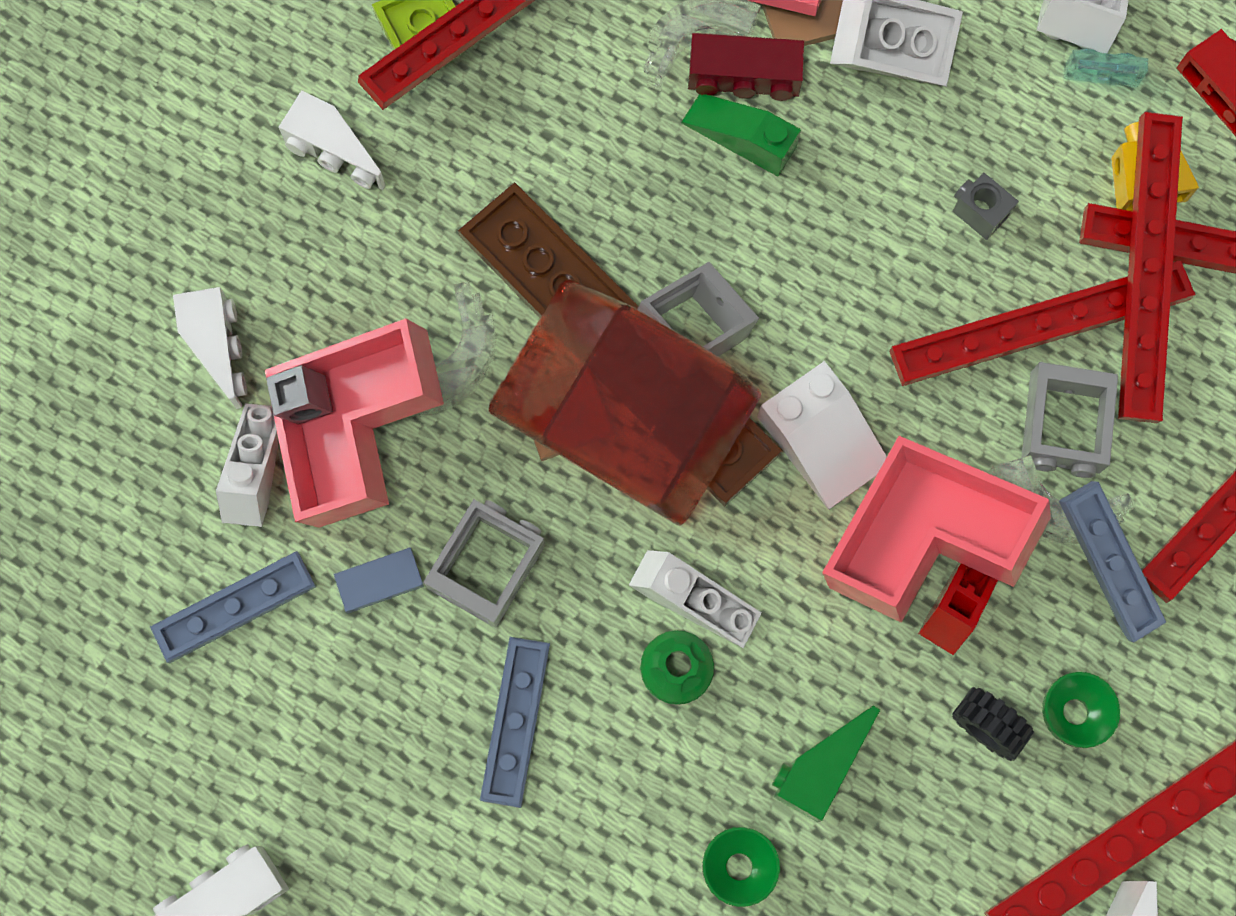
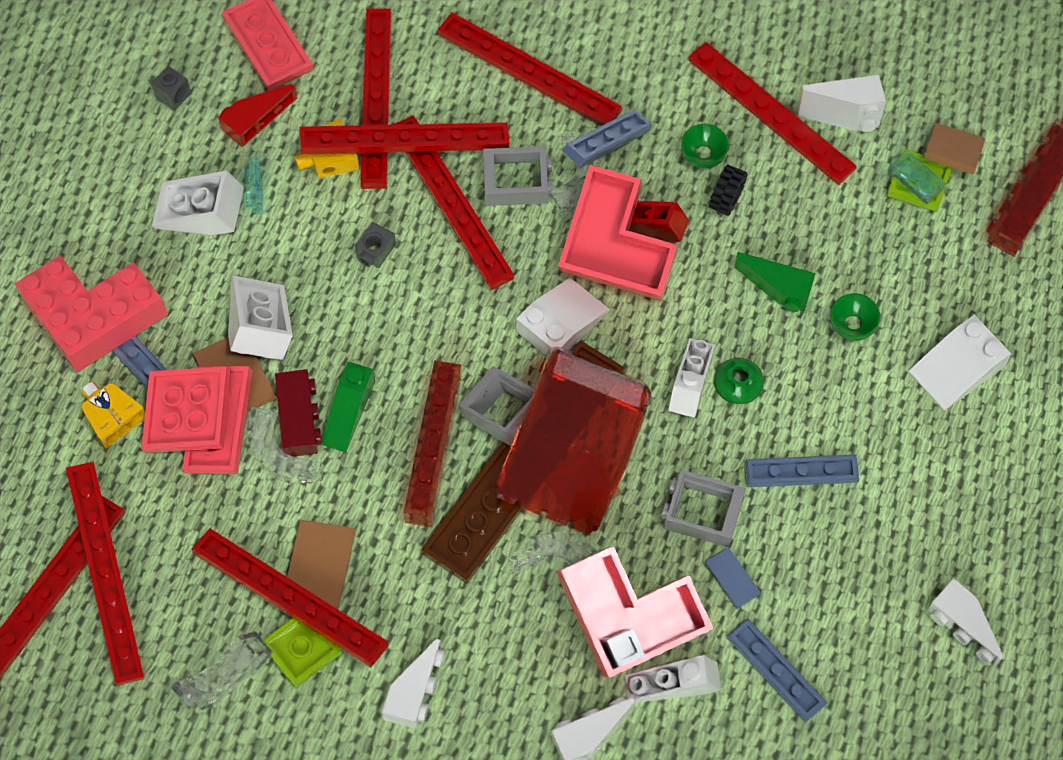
camera: 100 degrees left, 10 degrees down
none -> medium nougat tile [287,520,356,610]
none -> clear red brick [403,360,462,528]

